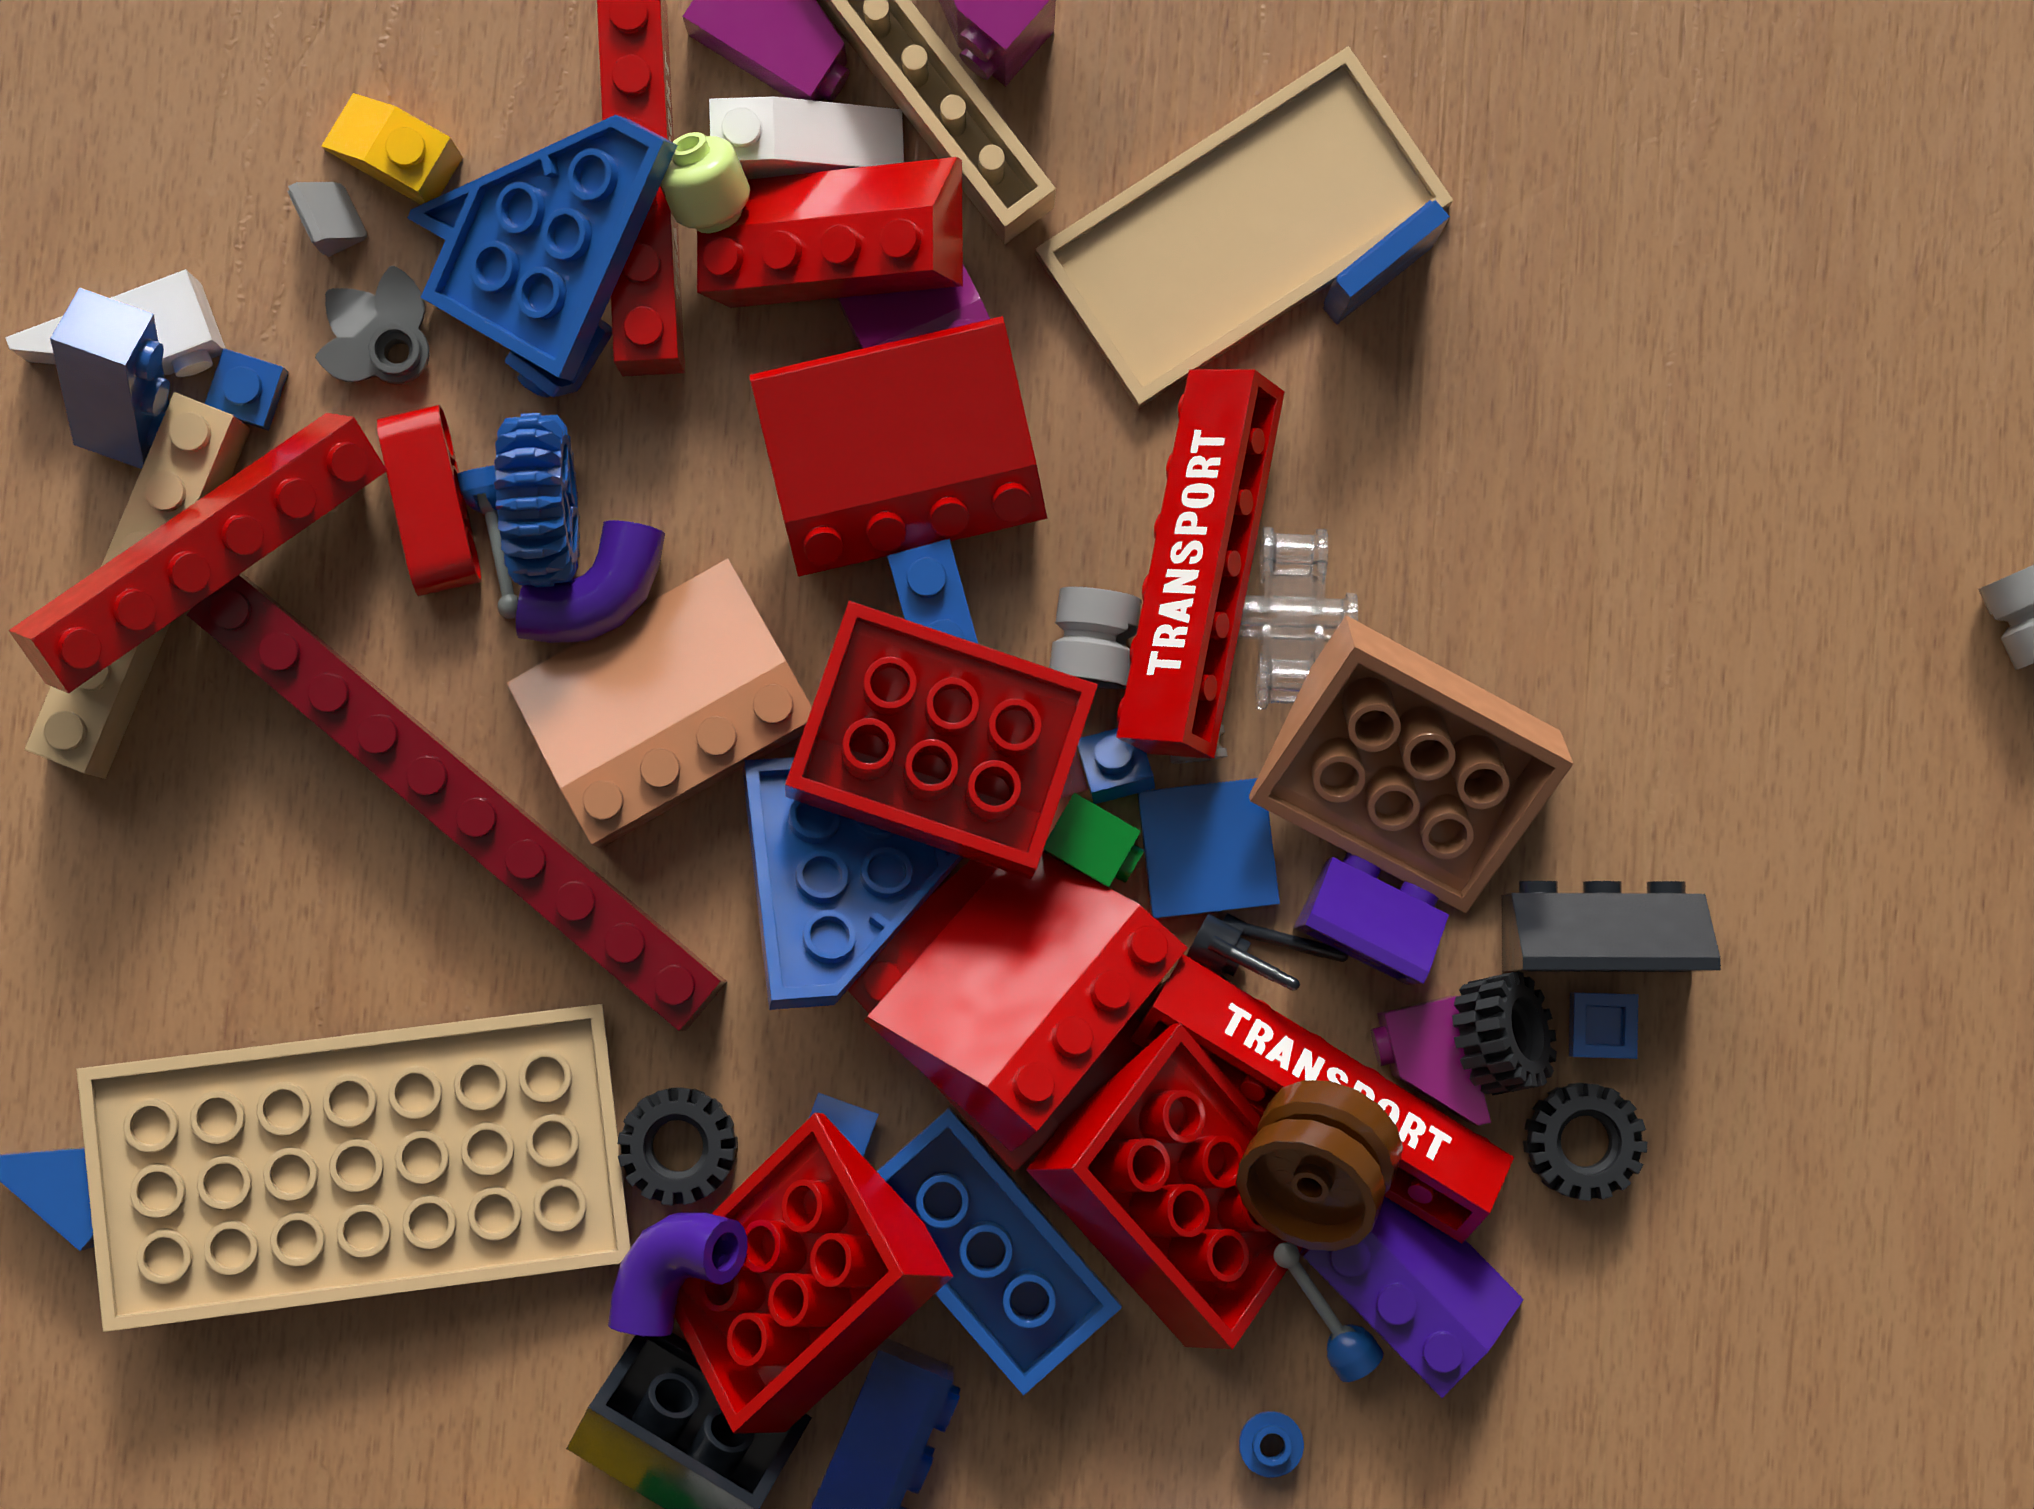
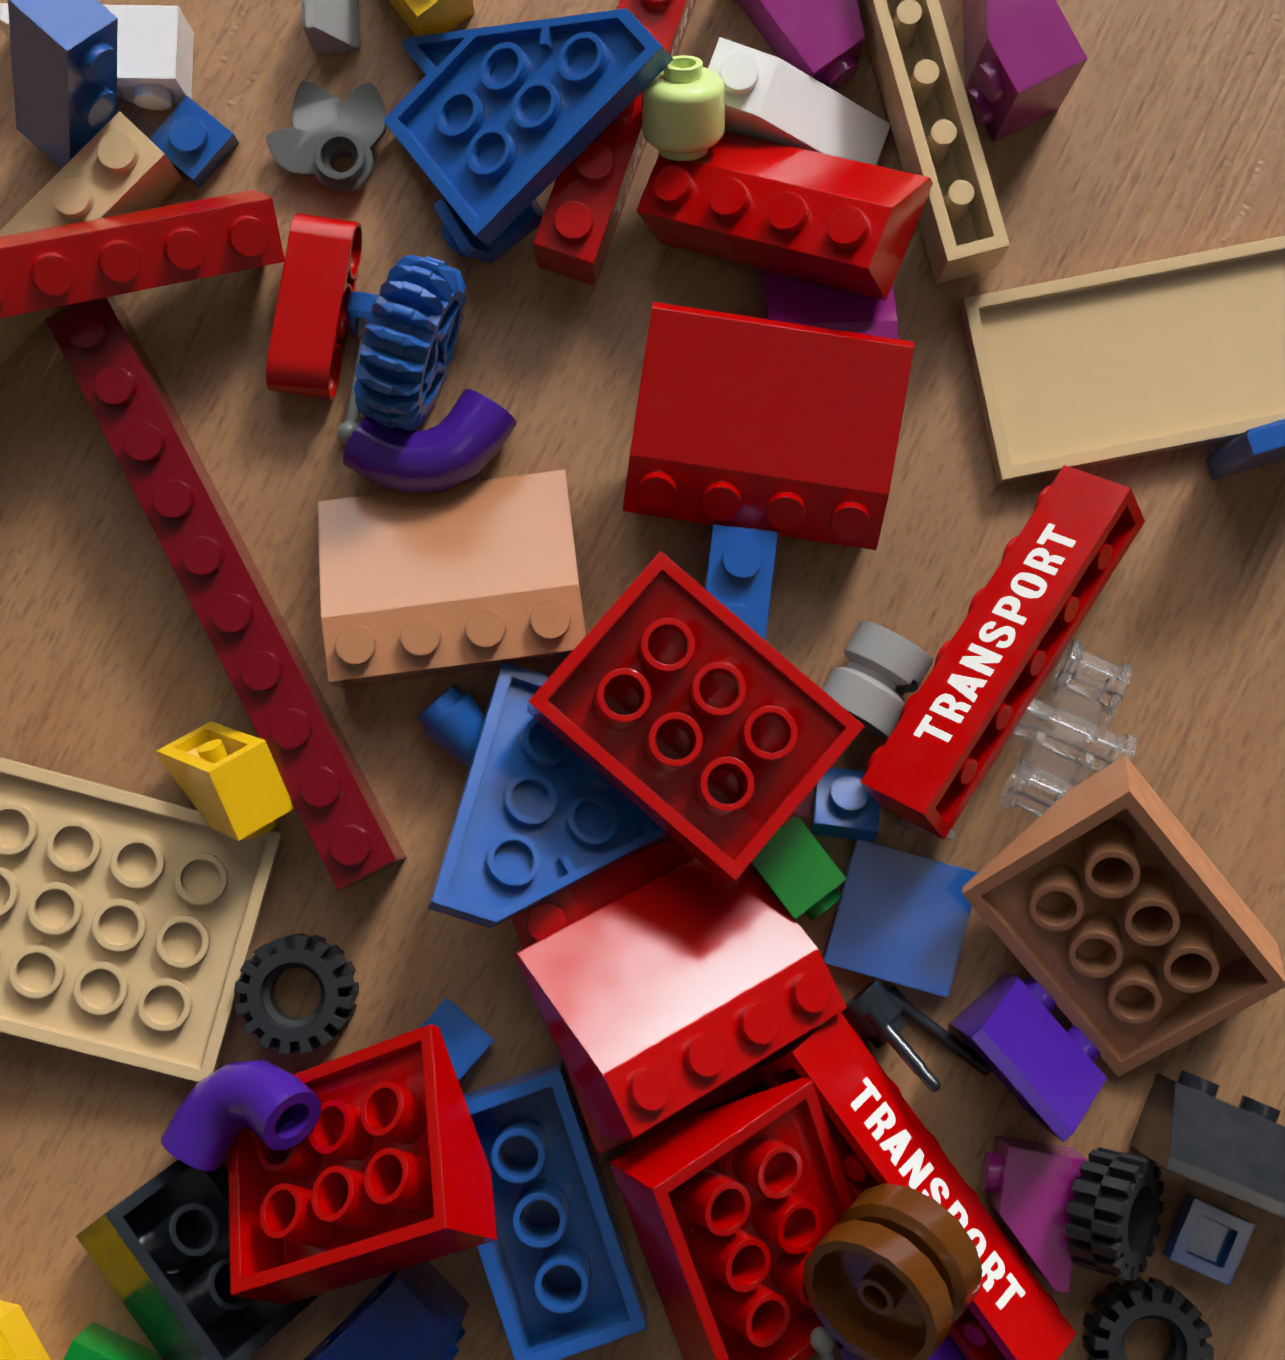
camera: 30 degrees right, 0 degrees up
none -> yellow slope [156,721,295,841]
none -> blue cone [416,684,485,769]

